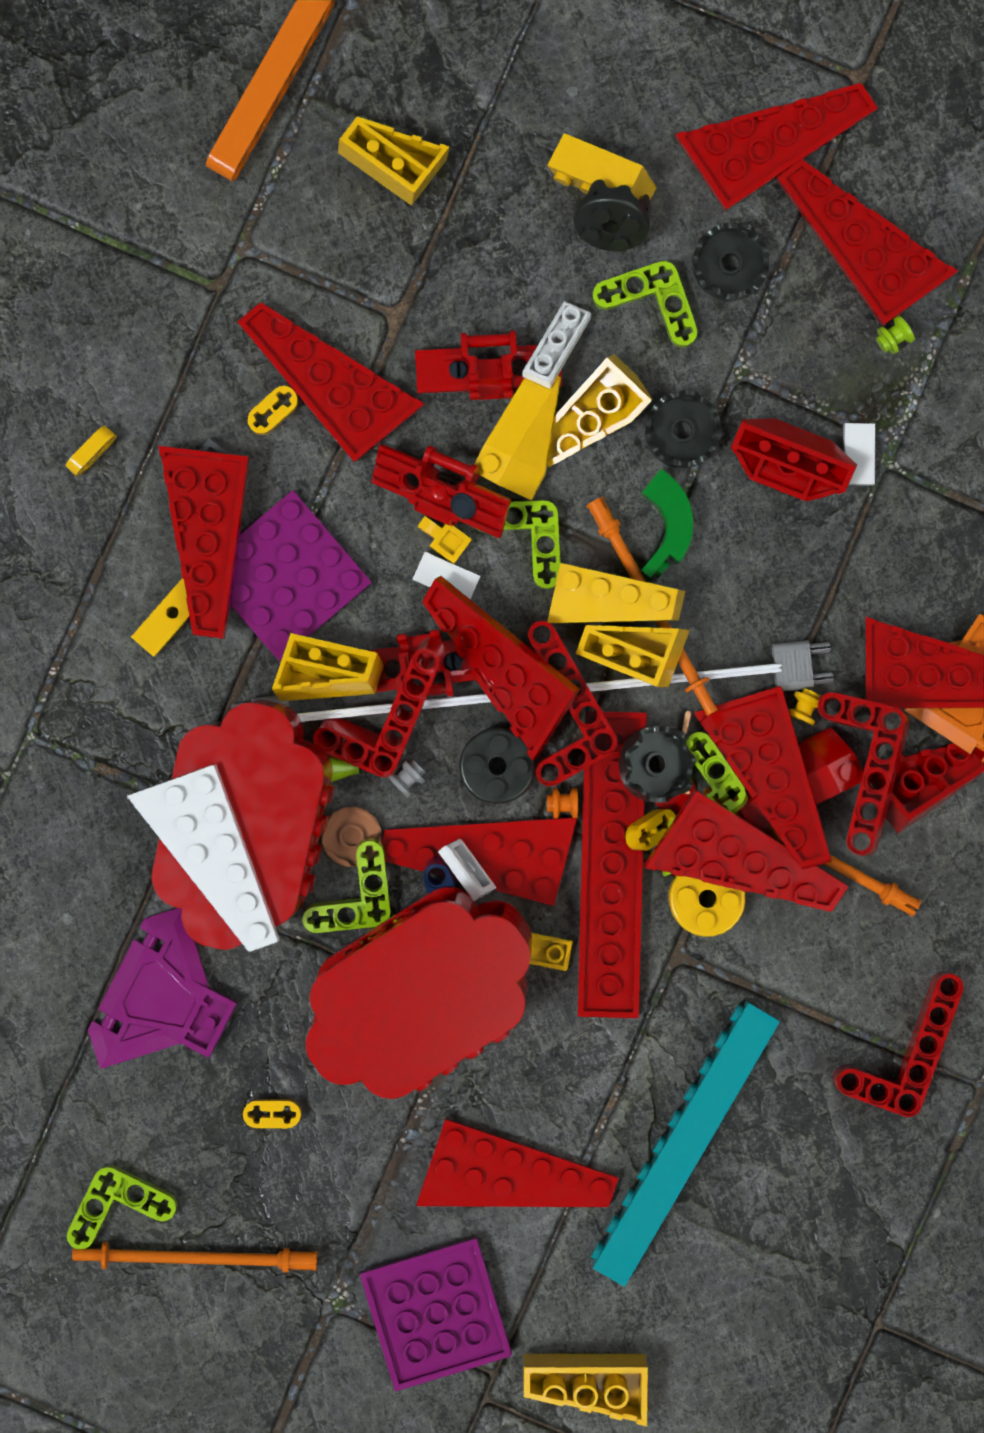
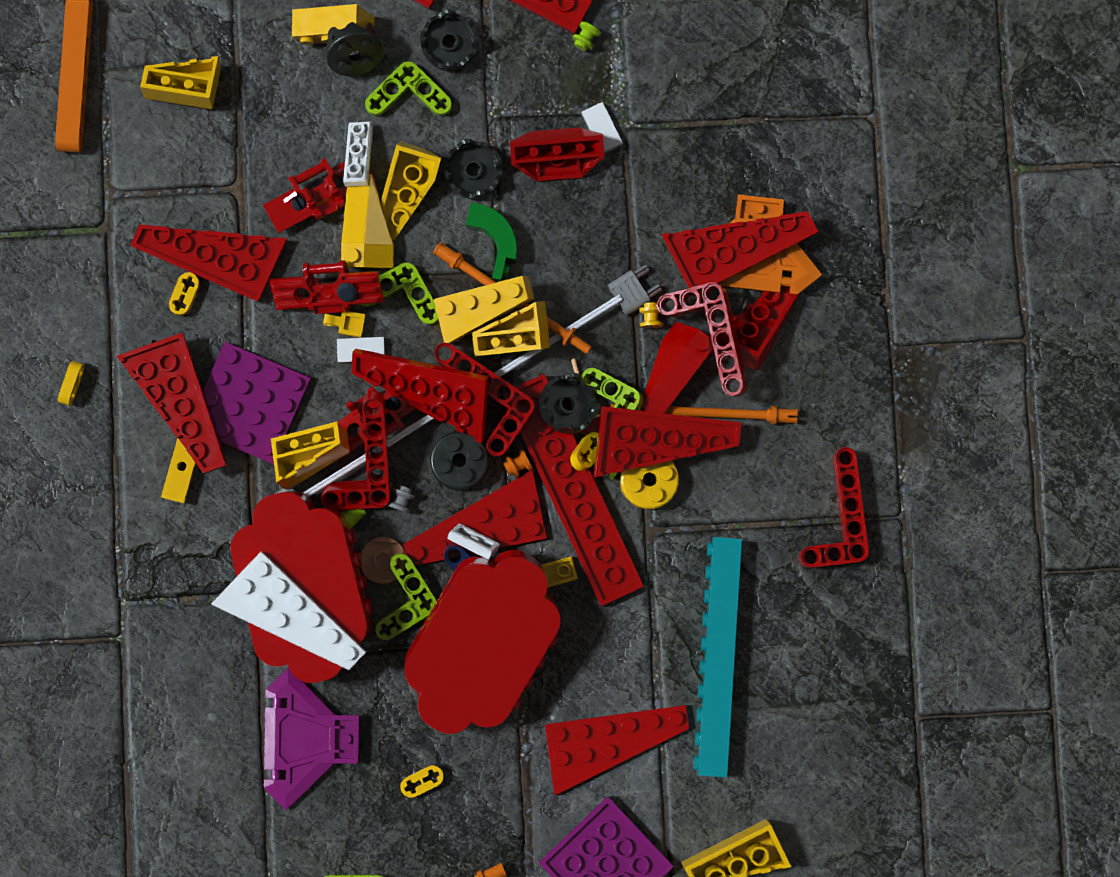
camera: 25 degrees left, 5 degrees down
red wing [694,686,832,870] -> none

